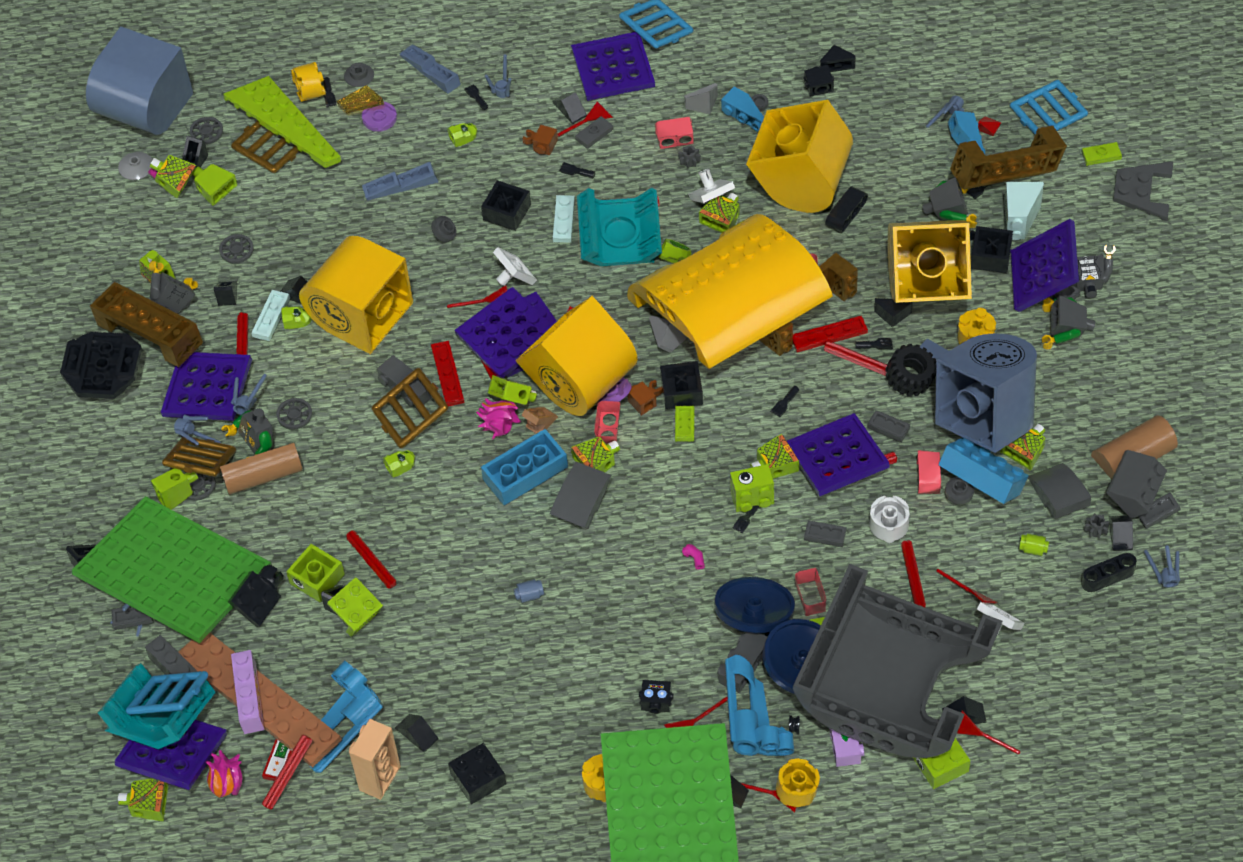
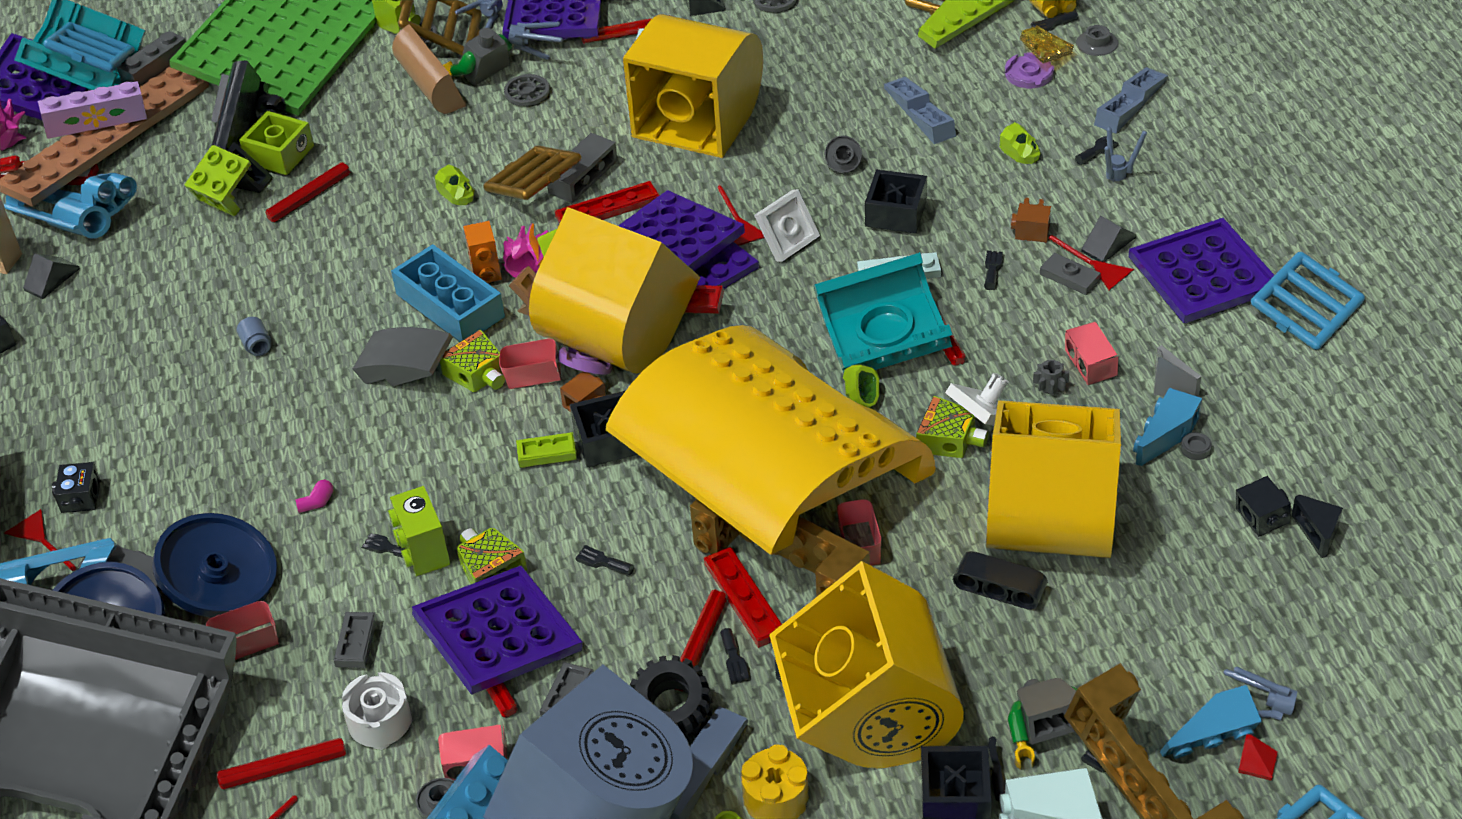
camera: 80 degrees right, 10 degrees down
none -> black brick [211,60,261,151]
none -> orange brick [463,221,502,283]

